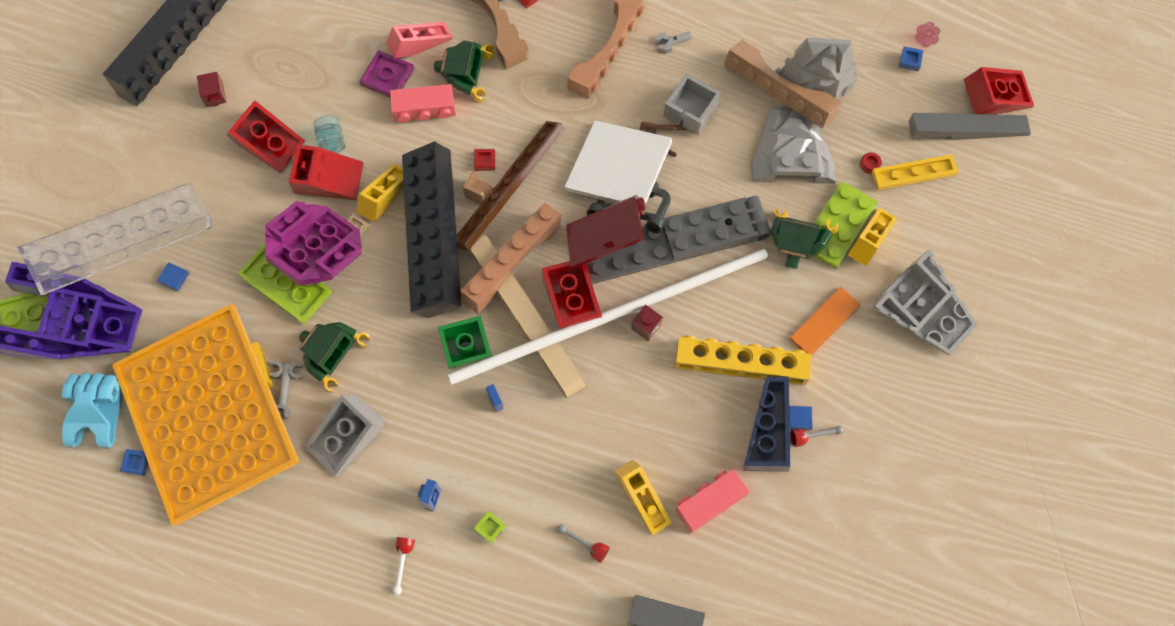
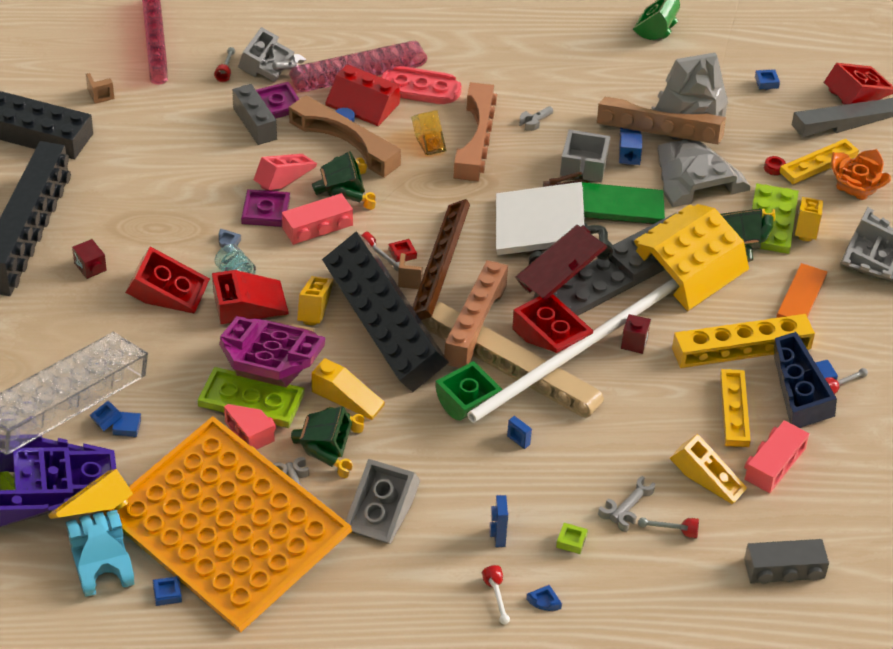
camera: 20 degrees left, 25 degrees down
clear pink plant [915,22,940,47] -> none
none -> yellow slope [48,469,133,519]
none -> blue tile [89,400,122,431]
none -> sand blue tile [219,229,241,254]
none -> coral slope [224,404,276,450]
none -> yellow slope [311,358,385,420]
none -> hinge [361,231,399,271]
none -> clear yellow slope [411,110,447,156]
none -> blue tile [526,585,562,611]
none -> green tile [582,182,665,224]
none -> light grey bar [598,476,655,532]
none -> blue piece [619,128,642,165]
none -> yellow slope [634,204,749,312]
none -> yellow plate [720,369,751,447]
none -> orange brick [831,149,891,200]

